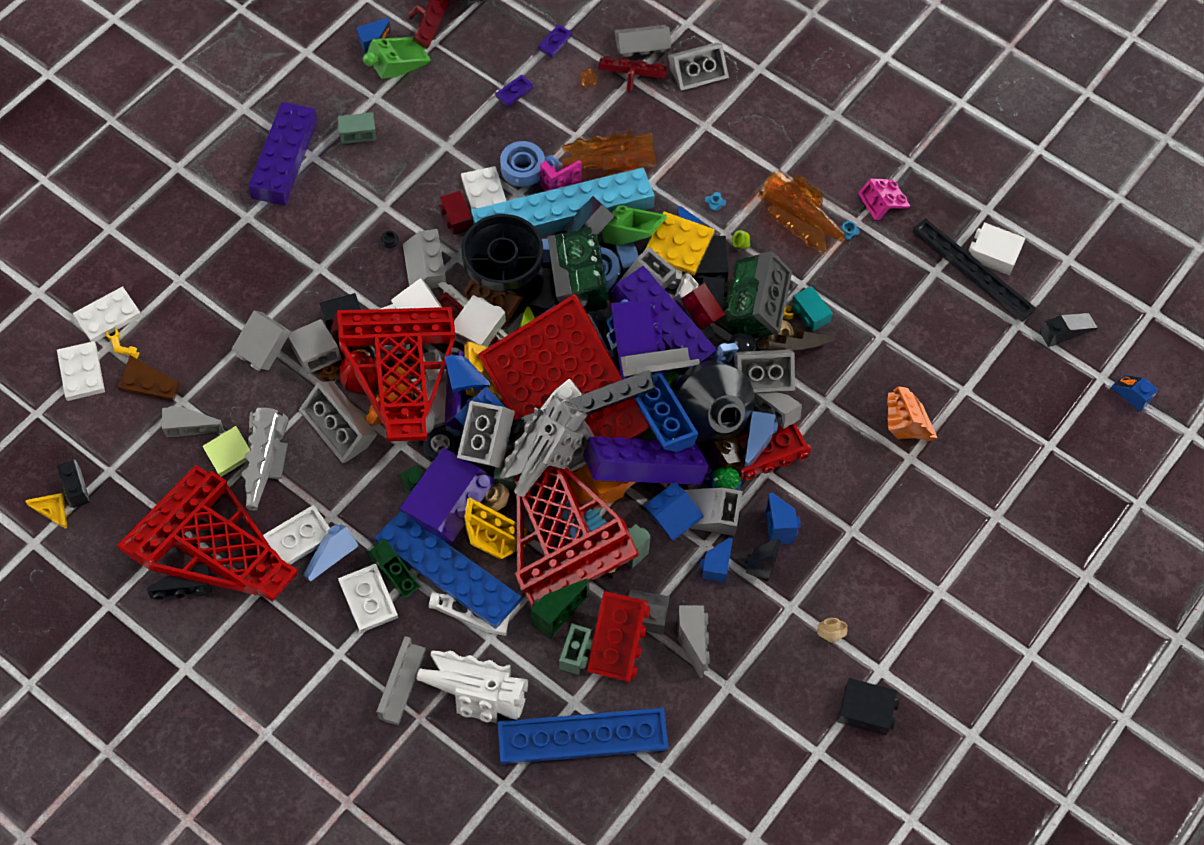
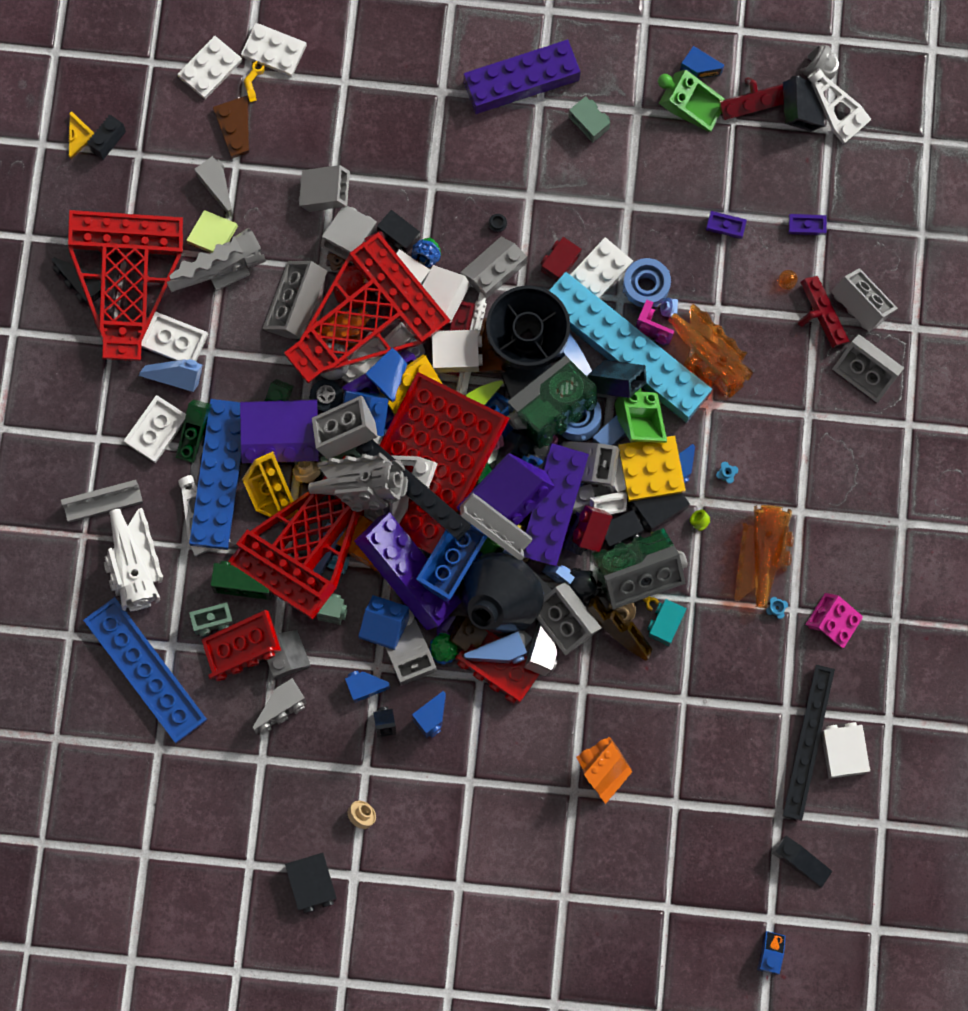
camera: 55 degrees right, 15 degrees up
none -> blue piece [411,238,441,267]

